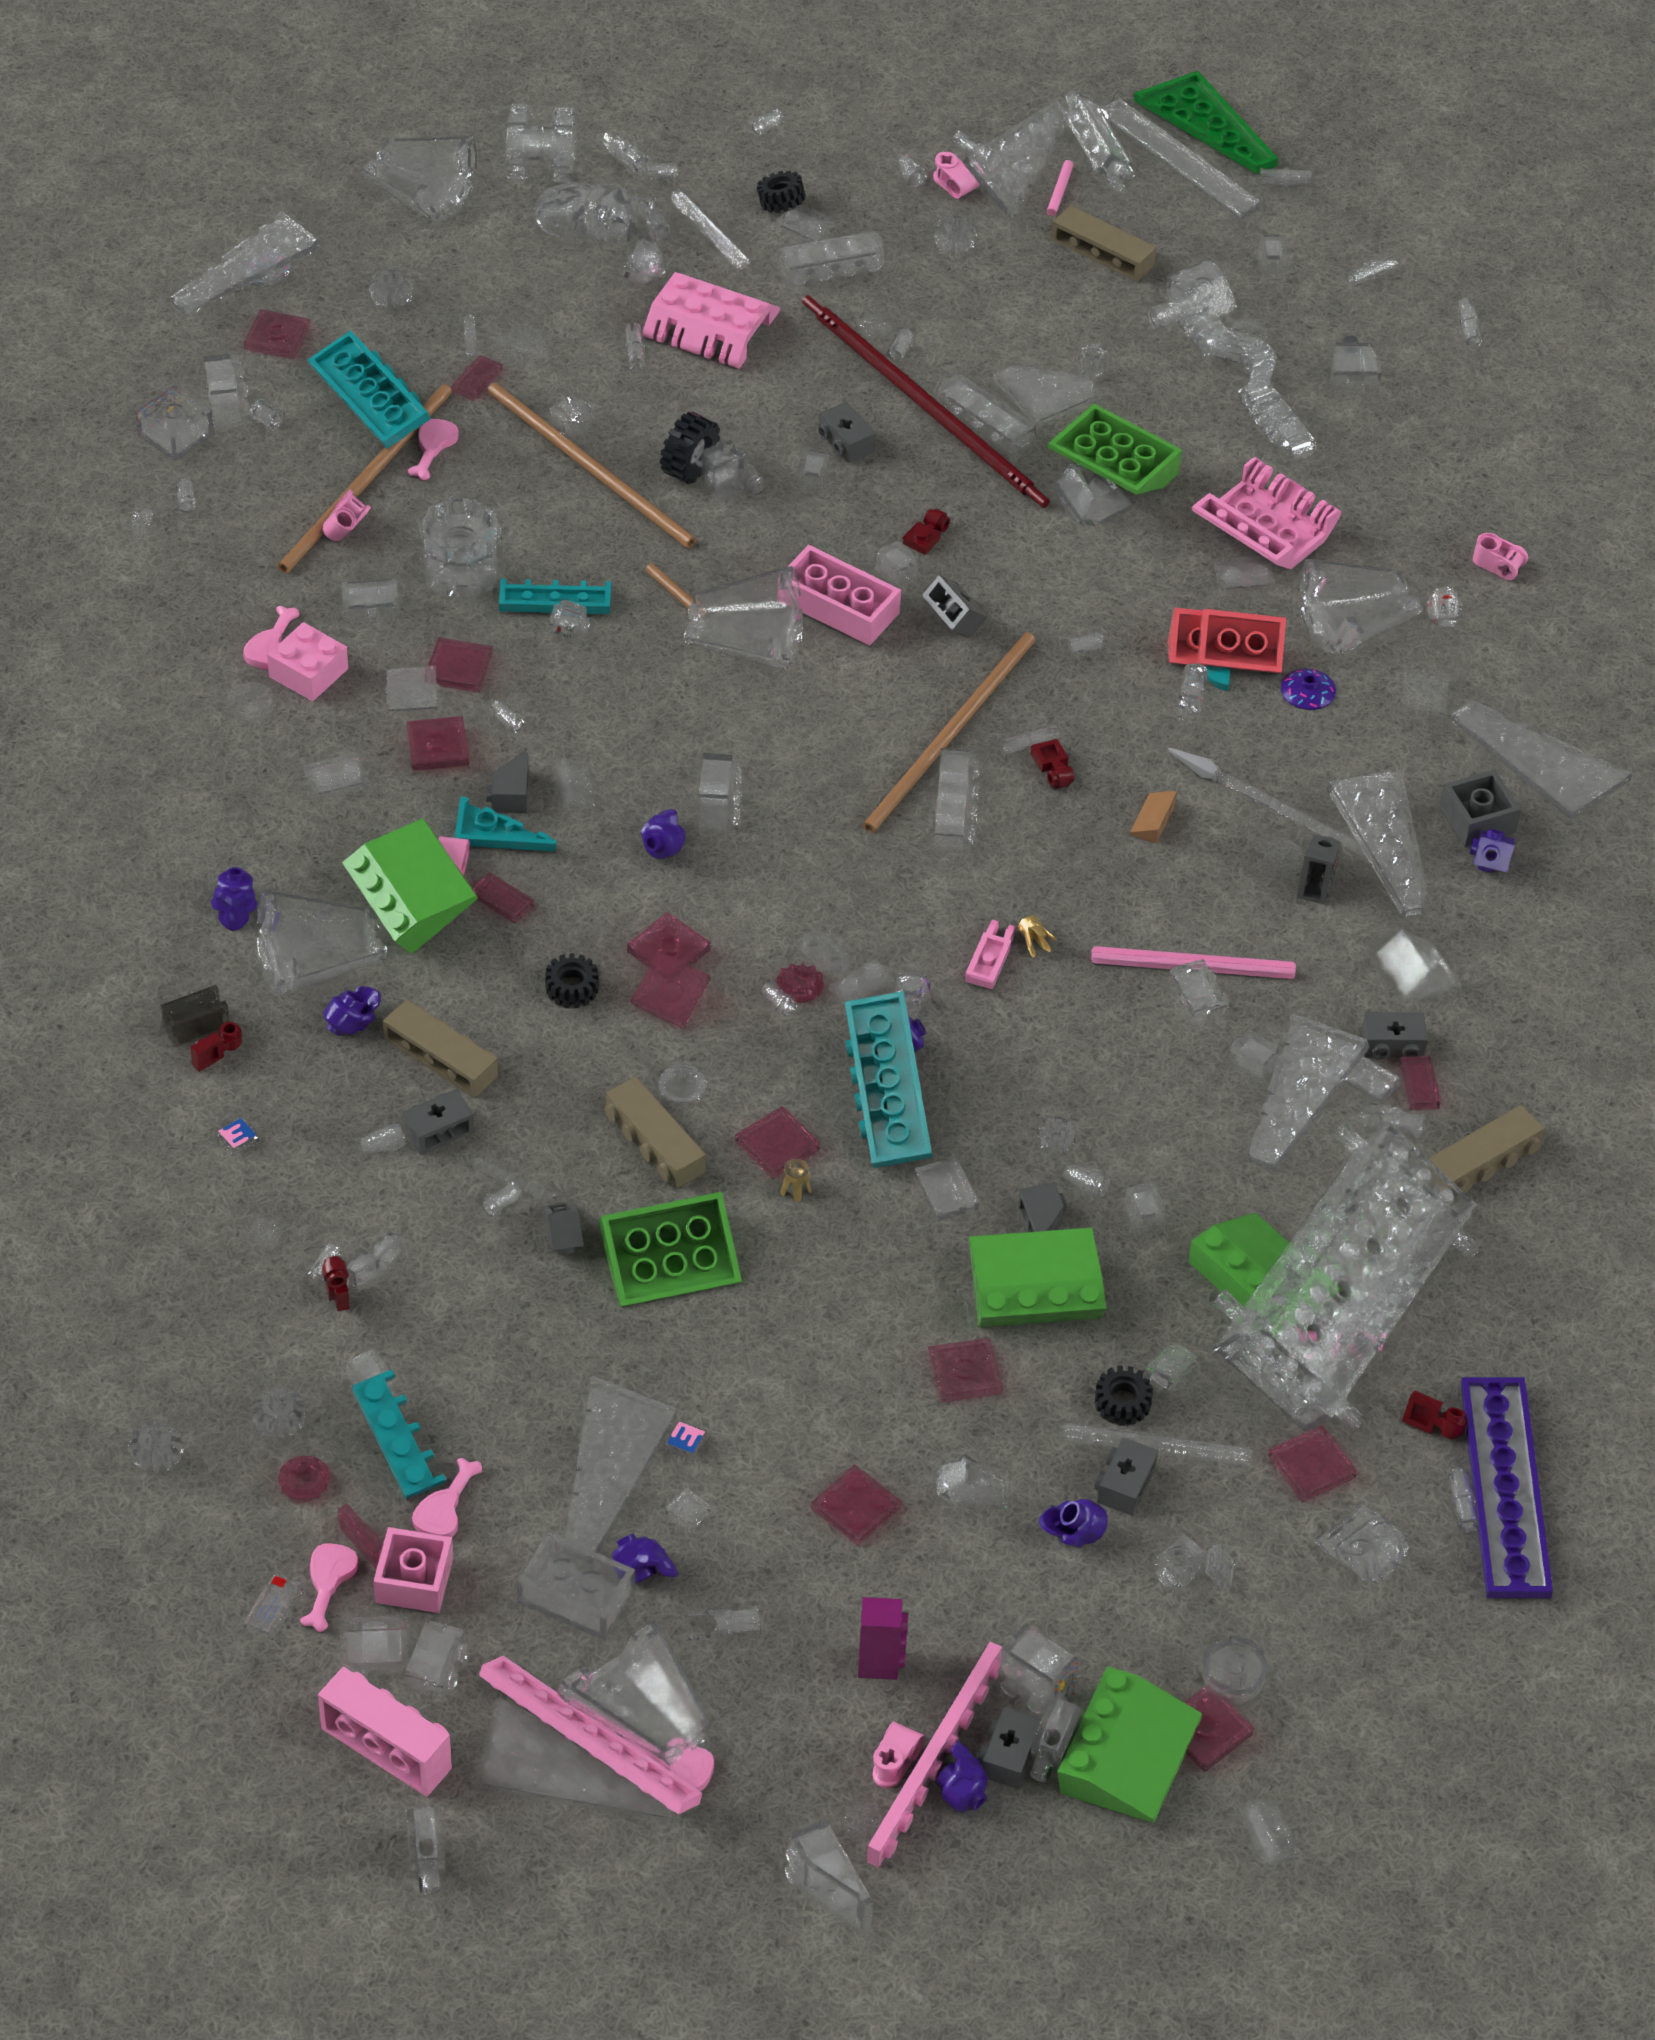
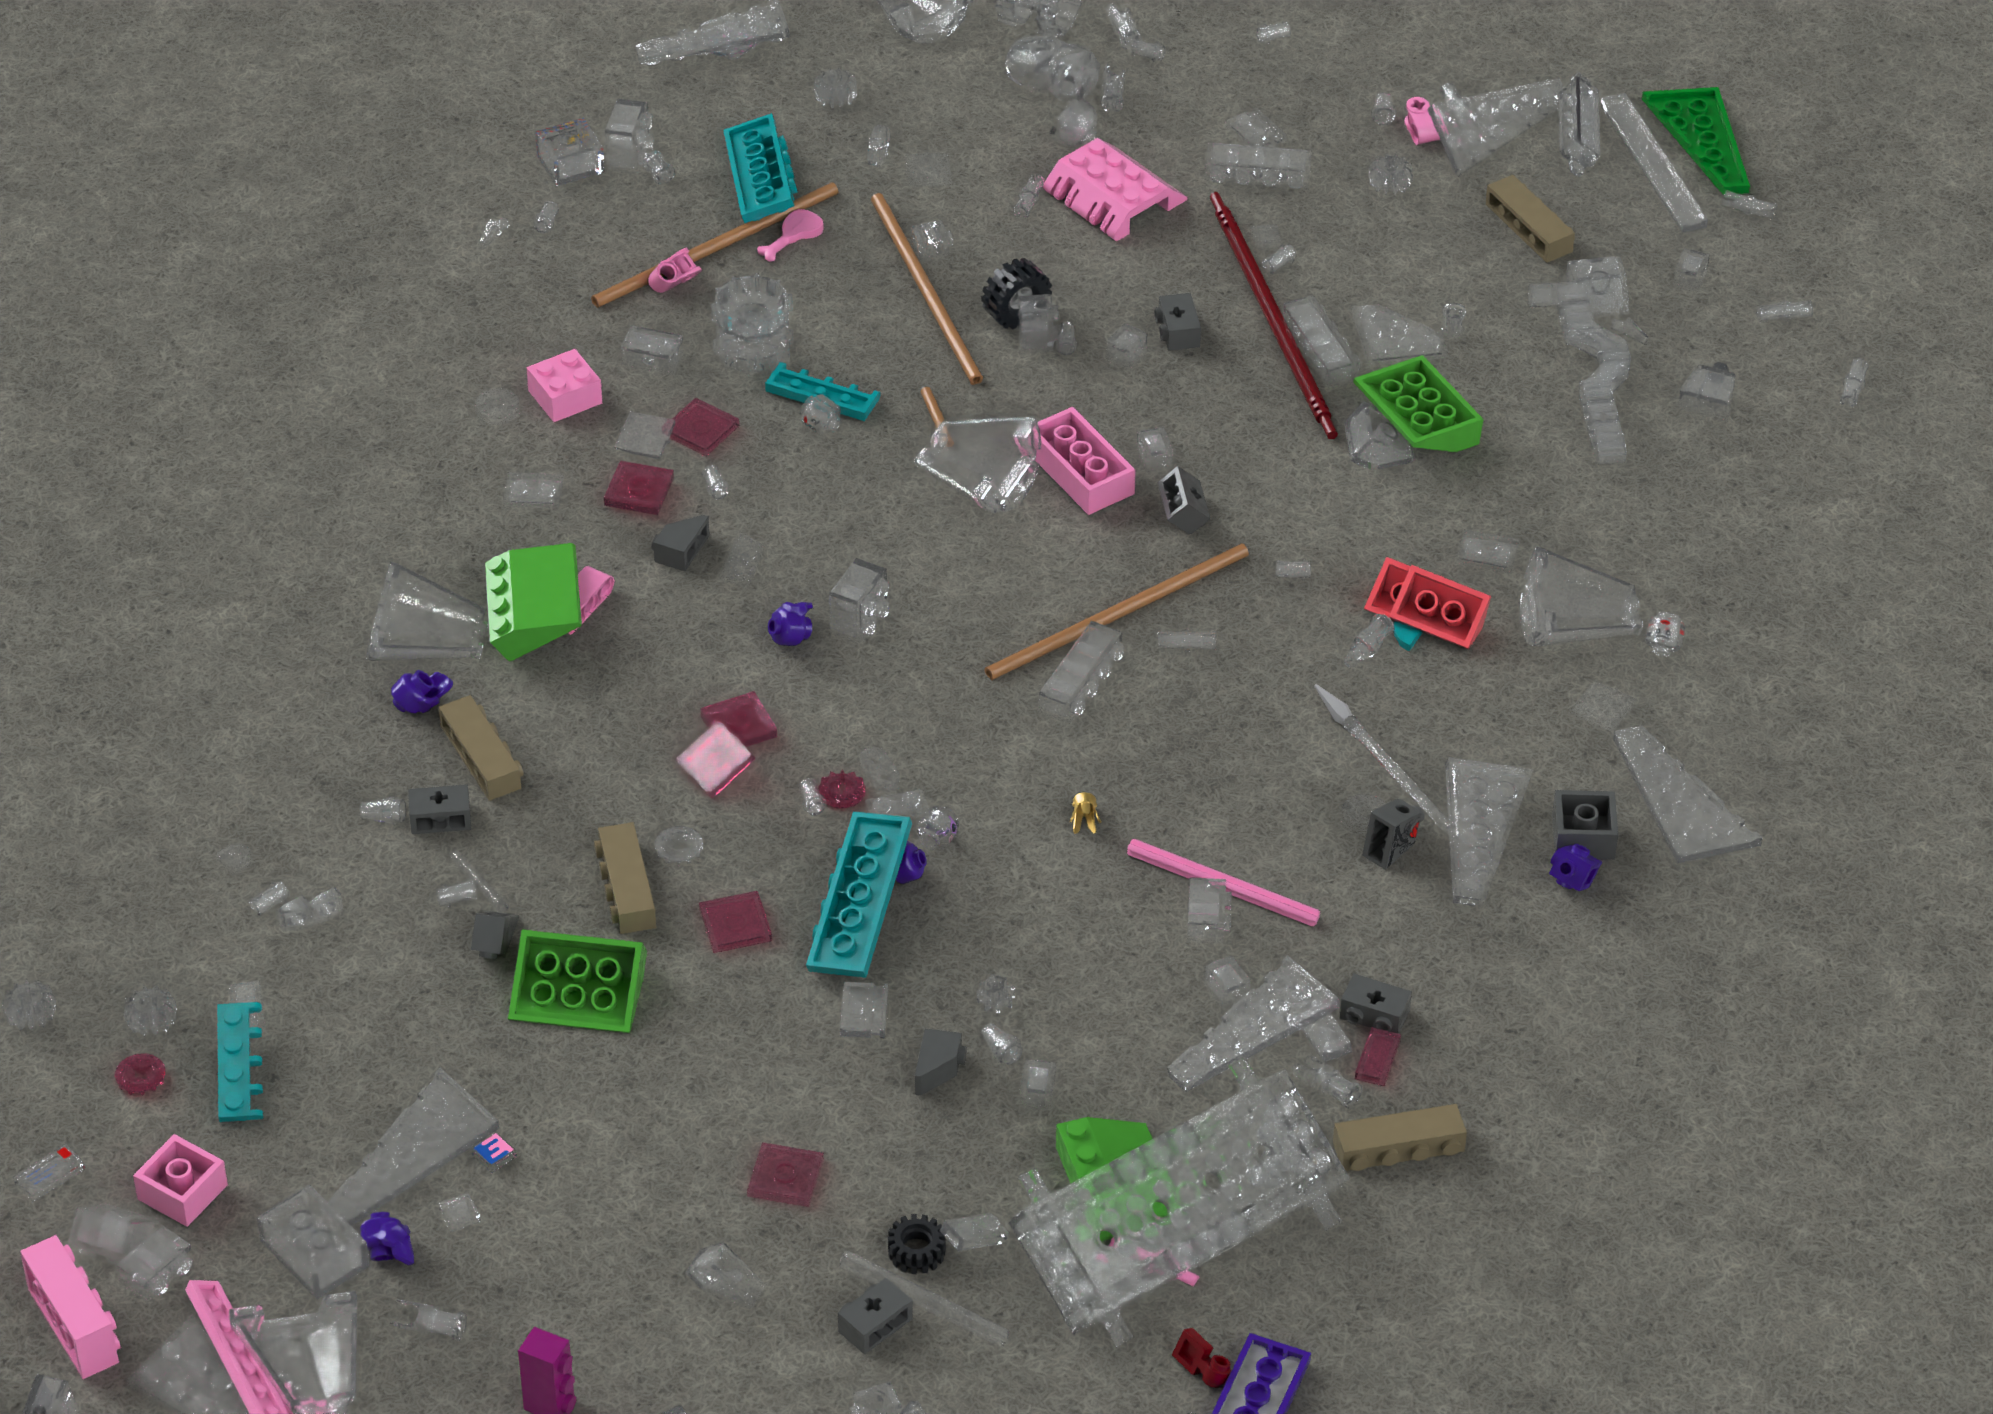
camera: 25 degrees right, 5 degrees down
clear smoke brick [160,985,230,1047] -> none
dark red plate [190,1022,242,1072] -> none
dark purple head [211,867,258,931] -> none
tile [216,1116,259,1156] -> none
clear pink tile [243,309,311,359] -> none
bright pink piece [243,606,299,670] -> none
bright pink piece [300,1543,359,1632] -> none
dark red plate [322,1256,350,1311] -> none
clear pink tile [337,1503,383,1568] -> none
bright pink piece [412,1458,482,1537] -> none
clear pink tile [451,355,503,401] -> none
teal wing [455,796,557,852] -> none
clear pink tile [472,872,534,923] -> none
black tyre [545,953,599,1008] -> none
clear axle [671,189,751,271] -> none
black tyre [757,171,806,213] -> none
piece [780,1159,812,1202] -> none
clear pink plate [811,1464,902,1546] -> none
dark red plate [903,508,950,555] -> none
bright pink hinge [965,920,1016,990] -> none
bright green slope [969,1228,1106,1327] -> none
dark red plate [1030,739,1075,789] -> none
dark purple head [1039,1499,1108,1547] -> none
bright pink bar [1047,160,1074,216] -> none
medium nougat slope [1130,791,1177,844] -> none
bright pink slope [1192,457,1341,570] -> none
clear pink tile [1268,1425,1357,1503] -> none
dark purple dish [1280,668,1336,710] -> none
clear slope [1377,930,1462,1001] -> none
bright pink piece [1473,533,1528,580] -> none

